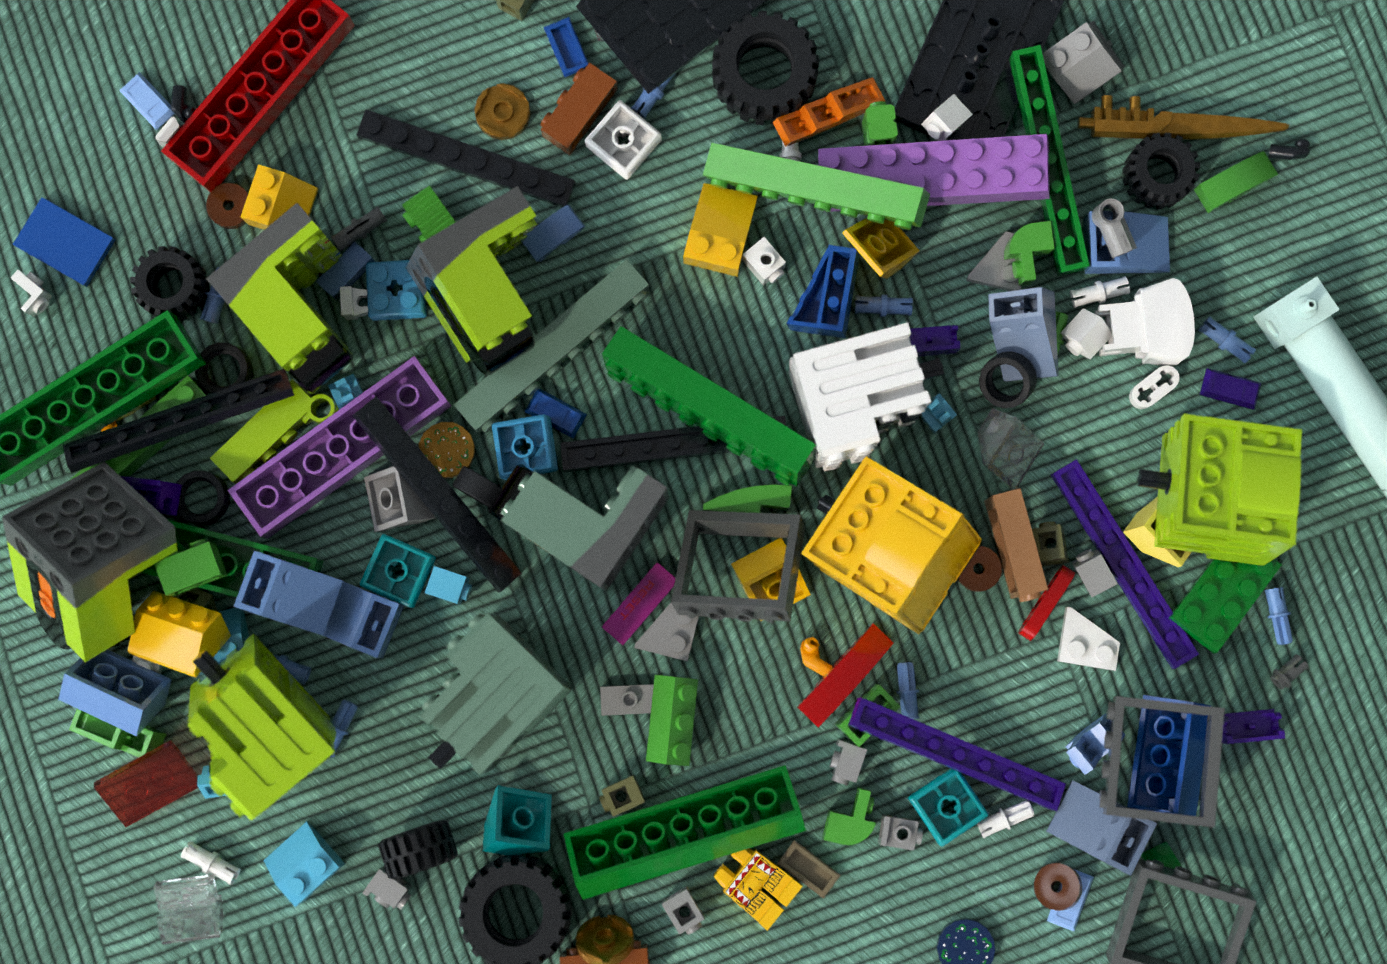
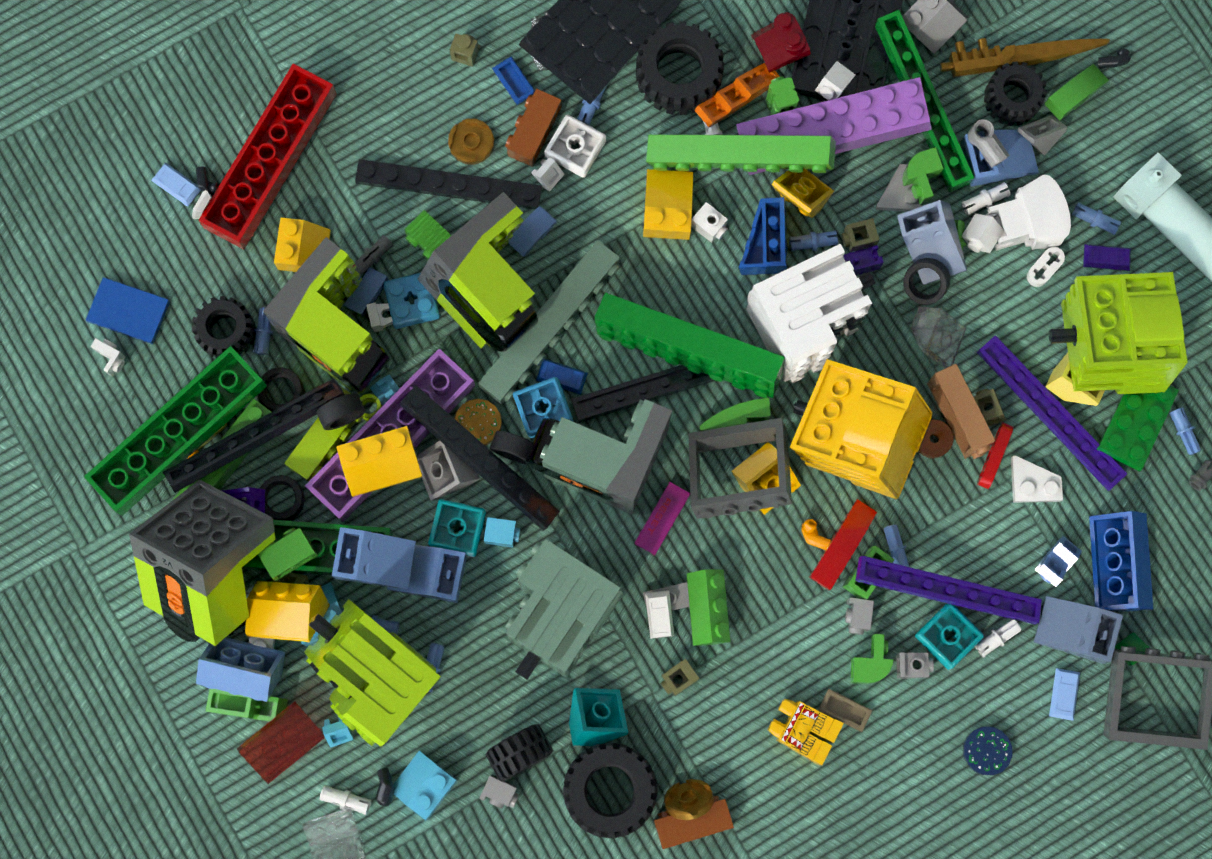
camera: 15 degrees left, 5 degrees down
reddish brown piece [206,183,248,229] -> none
green brick [564,765,806,900] -> none
light grey wing [634,603,699,661] -> none
light grey brick [662,886,705,935] -> none
medium azure tile [920,393,957,433] -> none
reddish brown piece [1034,863,1082,911] -> none
light grey brick [1072,549,1117,597] -> none
dark grey window [1099,696,1225,828] -> none
dark purple hinge [1222,709,1285,744] -> none
none -> black tyre [316,393,366,430]
none -> yellow slope [336,426,422,497]
none -> black arm [376,768,394,807]
none -> white tile [531,158,565,191]
none -> white tile [645,590,674,639]
none -> dark red slope [751,12,811,73]
none -> olive brick [841,218,879,252]
none -> light grey slope [1018,115,1067,156]

